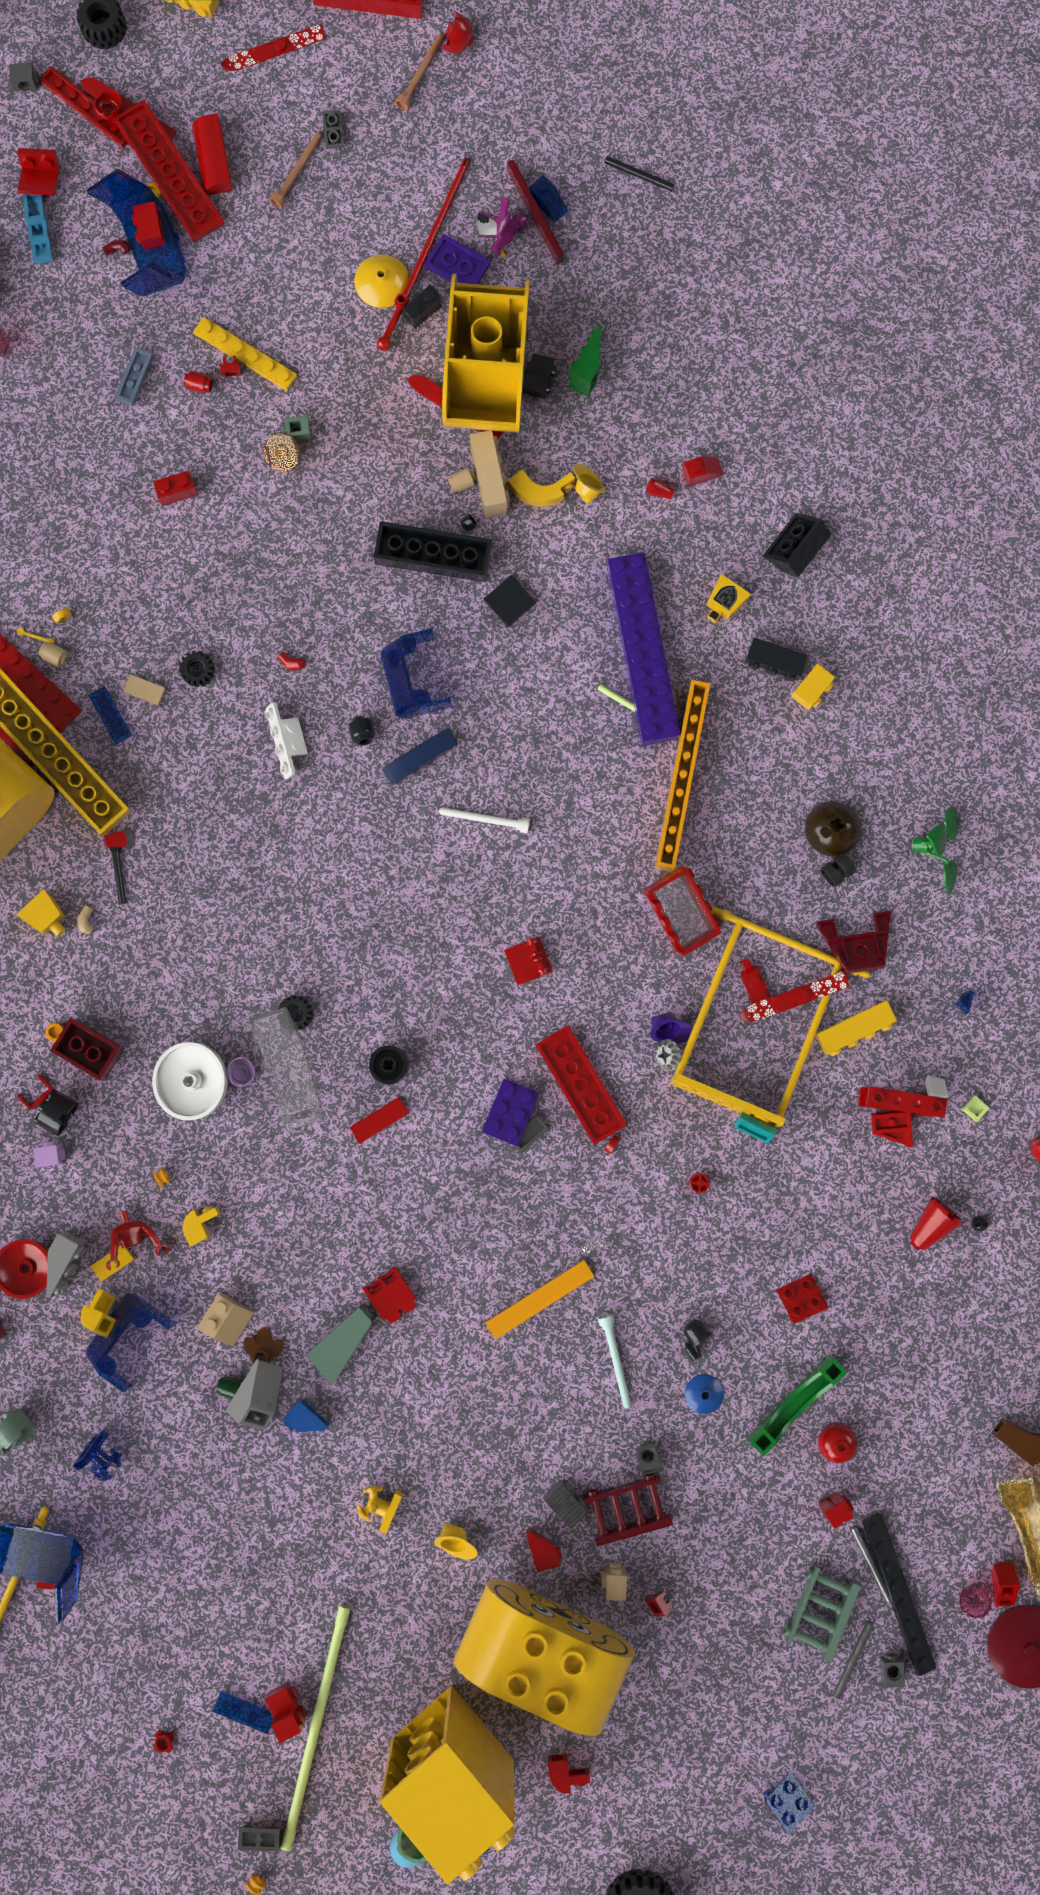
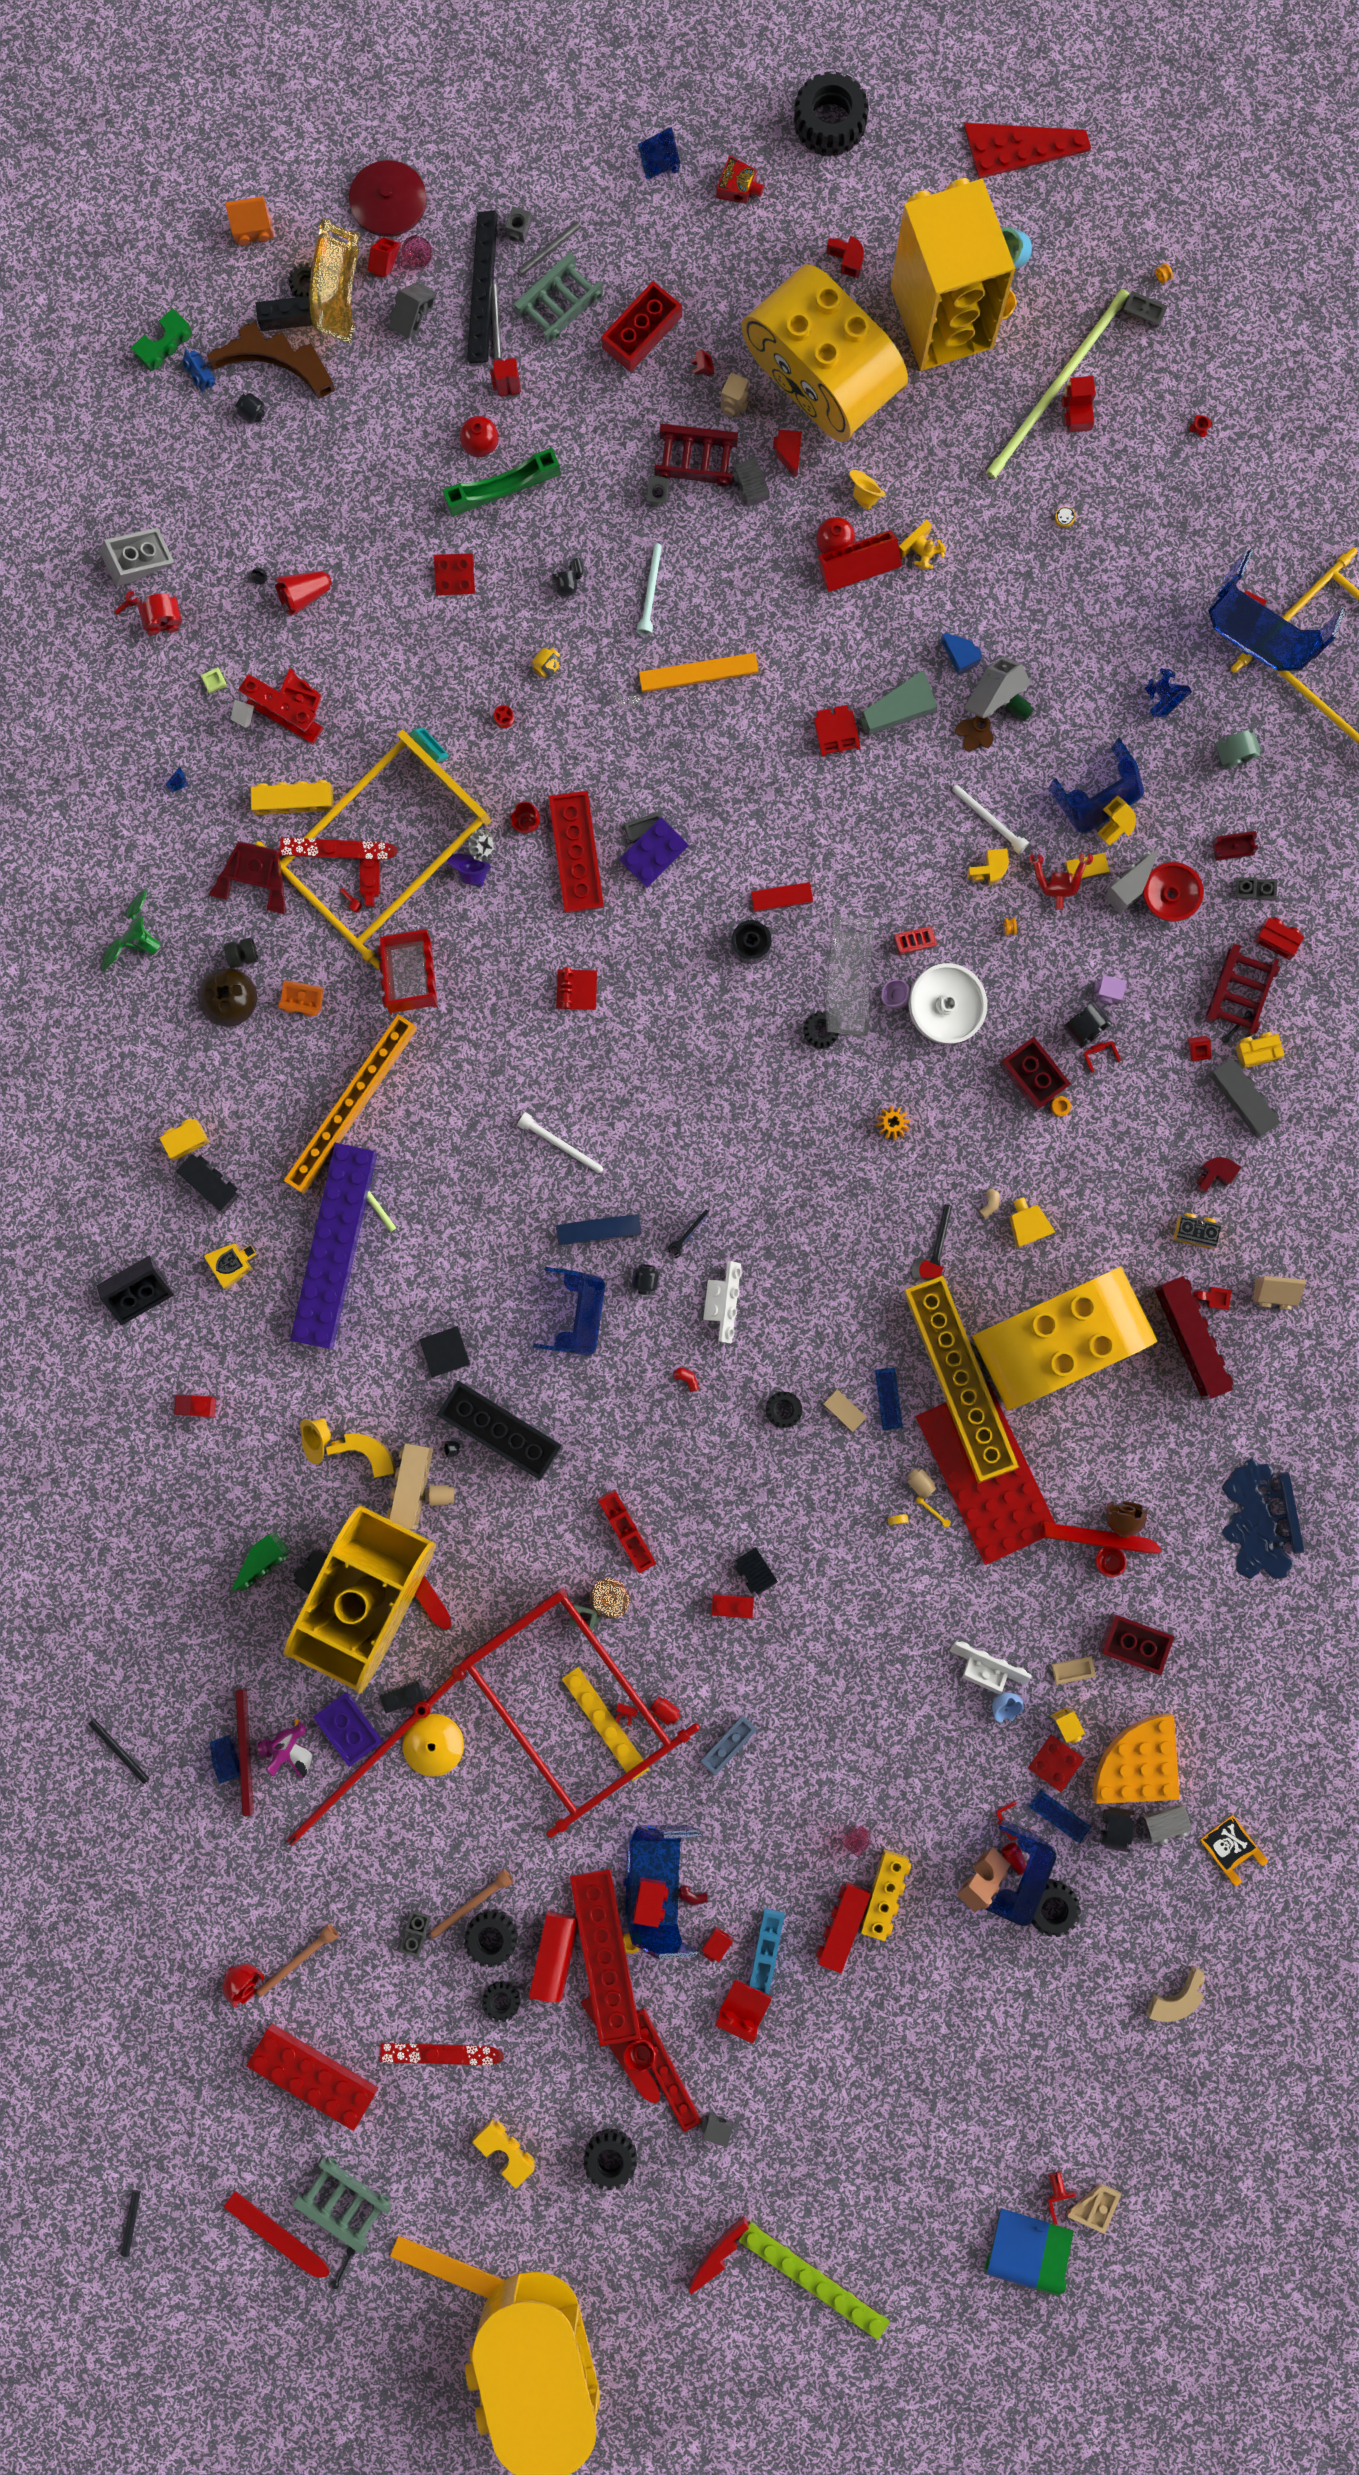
camera: 150 degrees left, 0 degrees up
tan slope [197,1292,254,1346] -> none
clear blue tile [212,1691,273,1734] -> none
red tile [605,1135,621,1154] -> none
red cone [645,478,674,500] -> none
blue dish [685,1374,724,1414] -> none
none -> orange bracket [278,980,324,1017]
none -> red hand [340,888,362,913]
none -> dark grey brick [389,282,437,338]
none -> red piece [459,1587,700,1838]
none -> black tyre [464,1909,518,1968]
none -> black tyre [482,1980,521,2022]
none -> red hair [510,801,540,834]
none -> yellow head [532,648,561,678]
none -> red slope [597,1489,657,1574]
none -> red brick [601,281,682,372]
none -> black flag [668,1209,709,1259]
none -> red brick [702,1926,733,1963]
none -> red torso [716,155,765,204]
none -> black brick [734,1547,778,1595]
none -> red cylinder [816,517,855,553]
none -> red brick [817,530,902,592]
none -> light orange gear [876,1106,910,1141]
none -> red slope [893,926,937,956]
none -> white piece [952,785,1030,855]
none -> tile [1055,507,1075,528]

